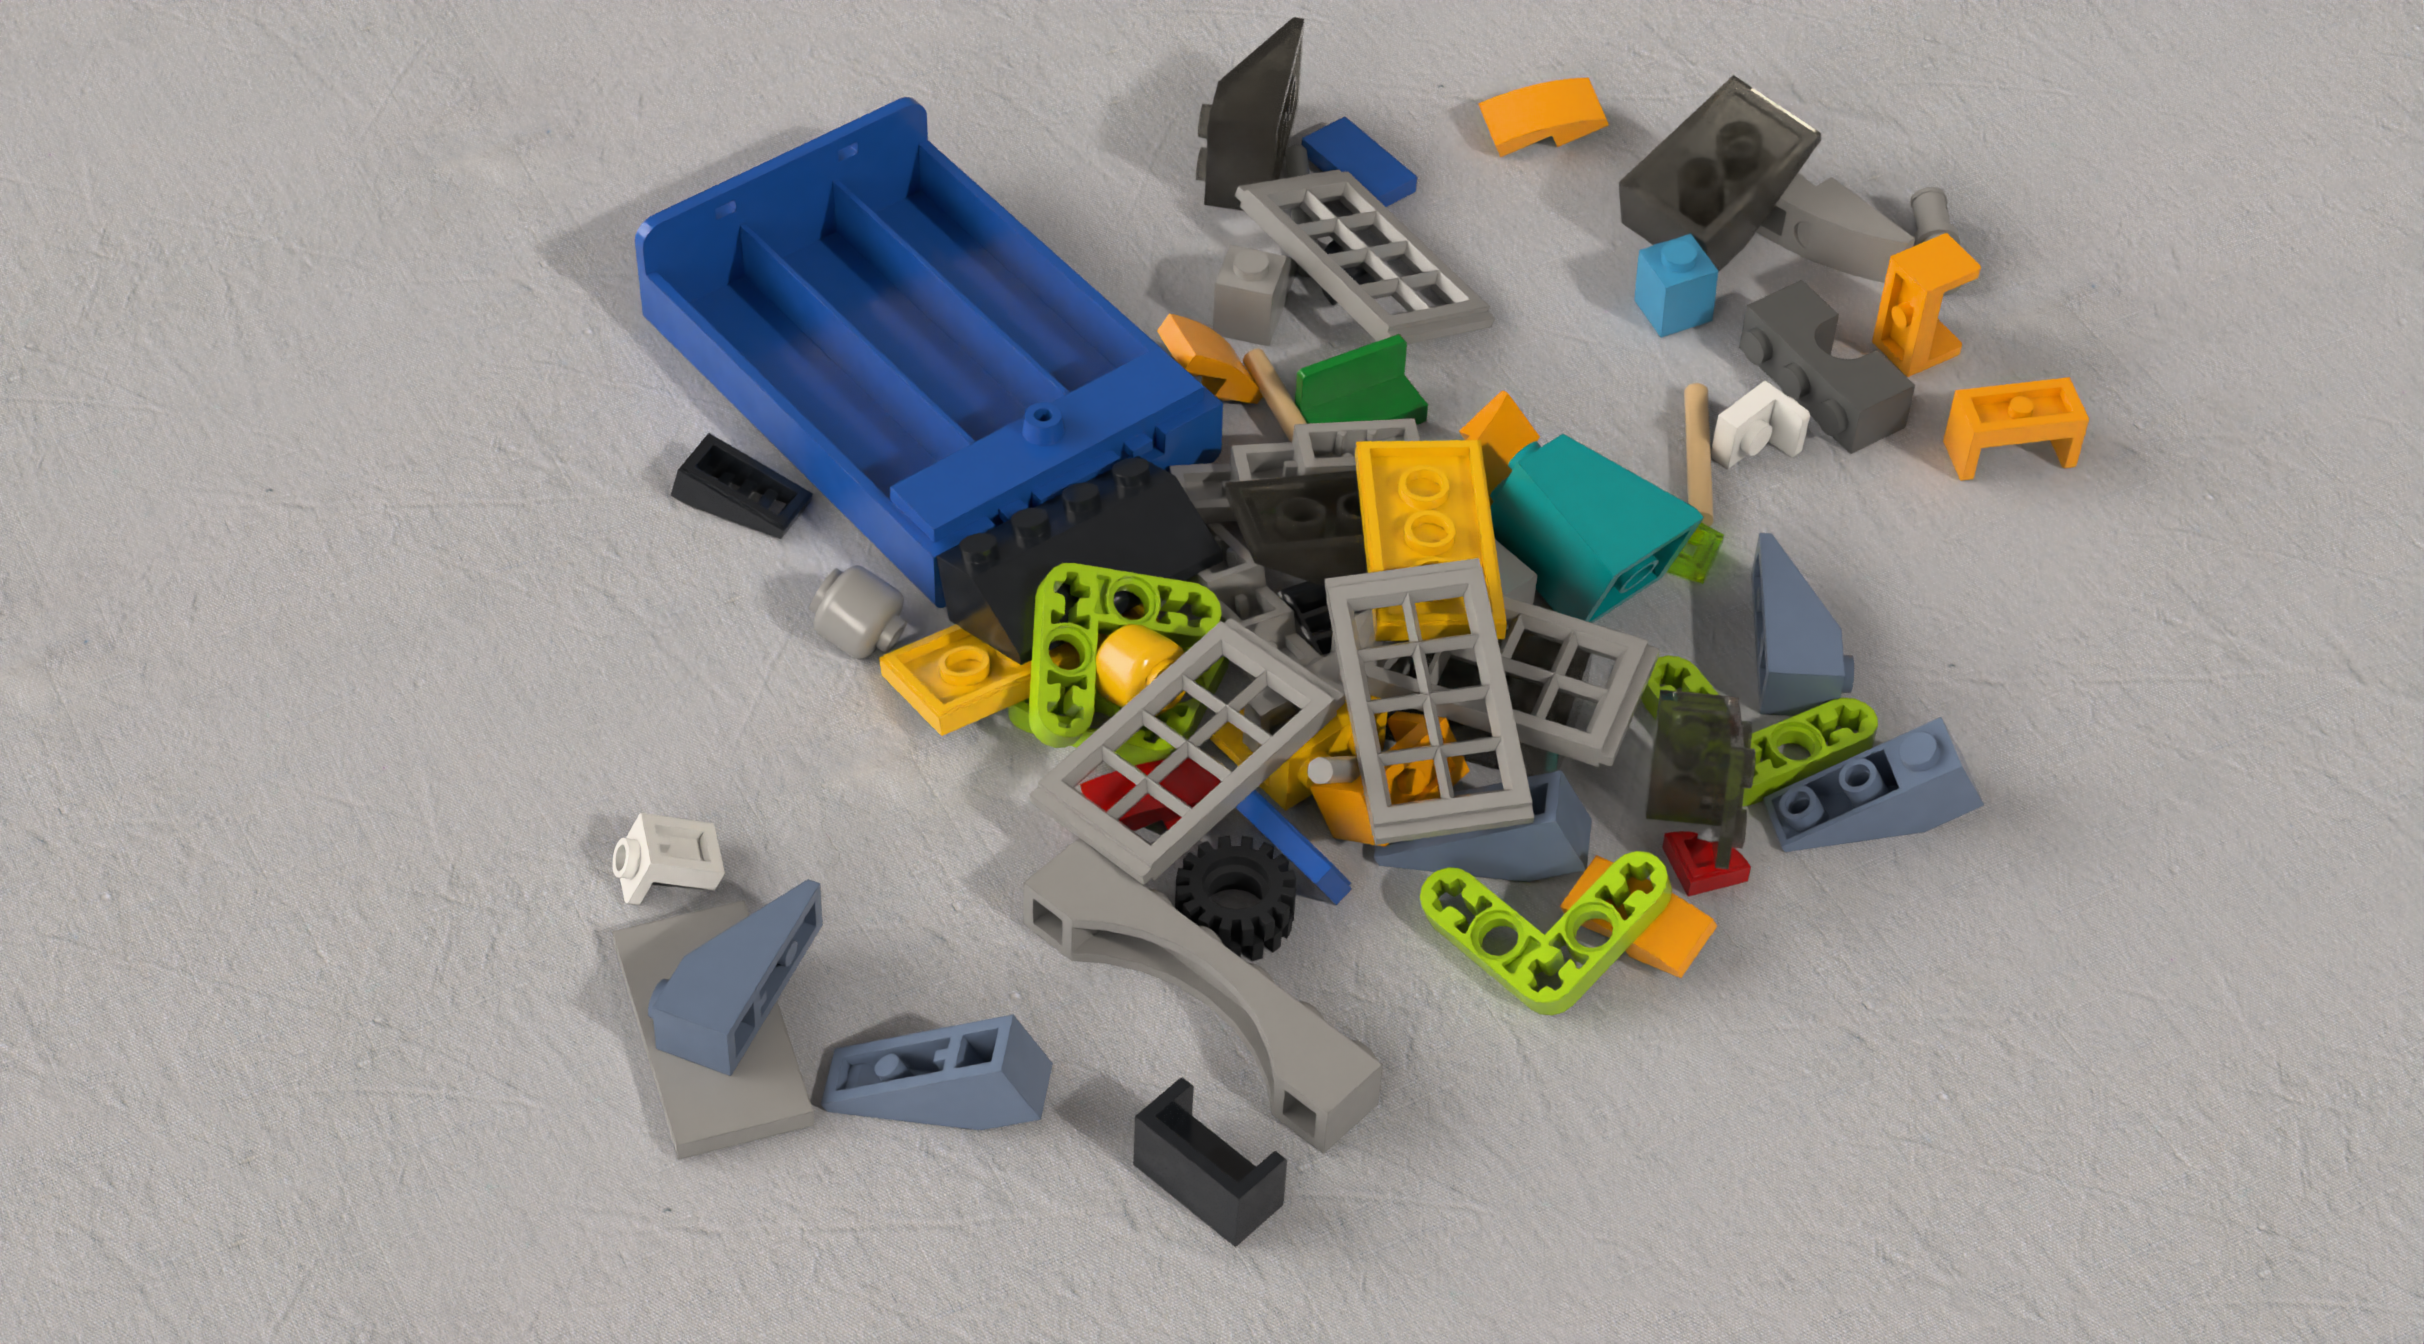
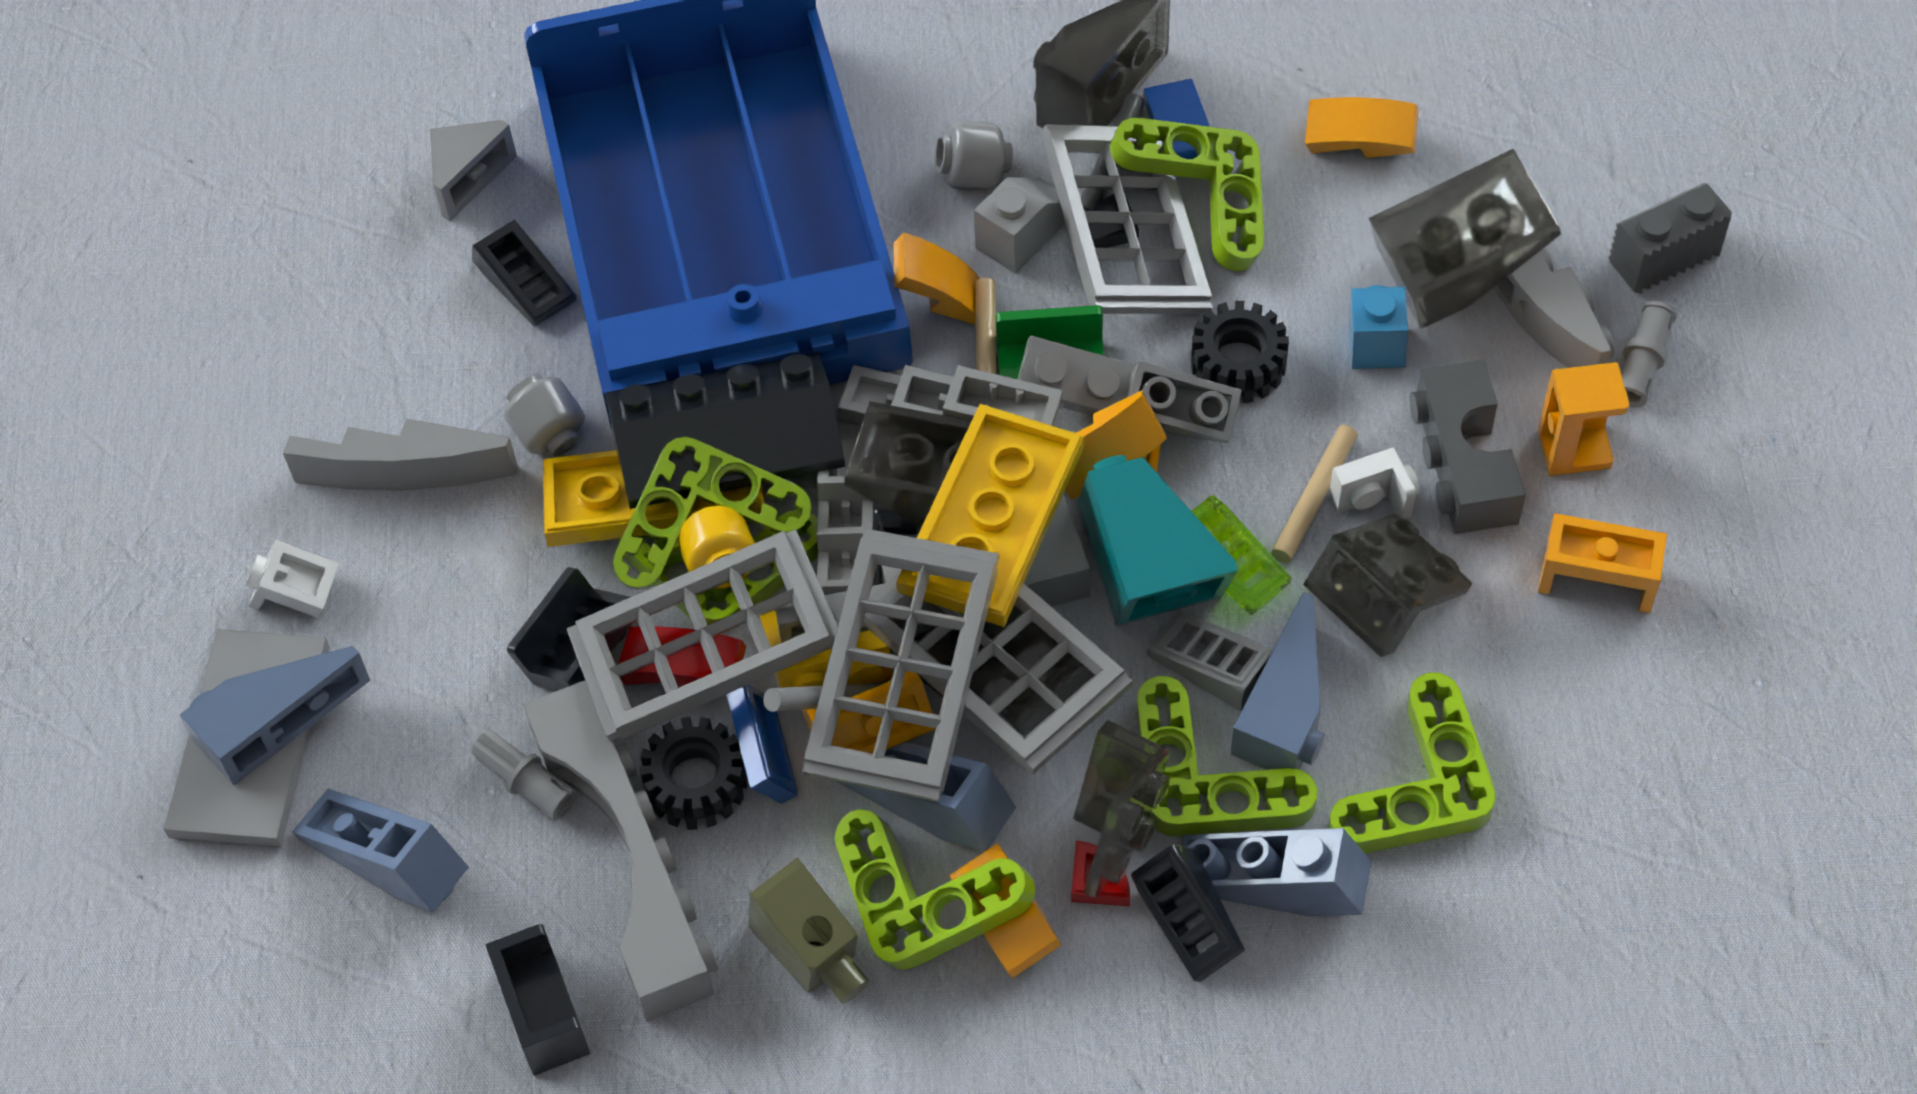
camera: 30 degrees right, 10 degrees up
none -> light grey slope [283,418,518,490]
none -> light grey slope [430,120,517,221]
none -> light grey axle [471,730,577,821]
none -> black bracket [507,567,633,691]
none -> olive torso [748,857,870,1004]
none -> light grey head [935,121,1013,189]
none -> light grey slope [1018,336,1242,443]
none -> lime beam [1109,118,1264,271]
none -> black slope [1131,845,1245,982]
none -> light grey slope [1147,610,1272,711]
none -> black tyre [1191,301,1289,403]
none -> clear smoke bracket [1303,514,1472,658]
none -> lime beam [1328,672,1496,854]
none -> dark grey brick [1608,183,1732,294]

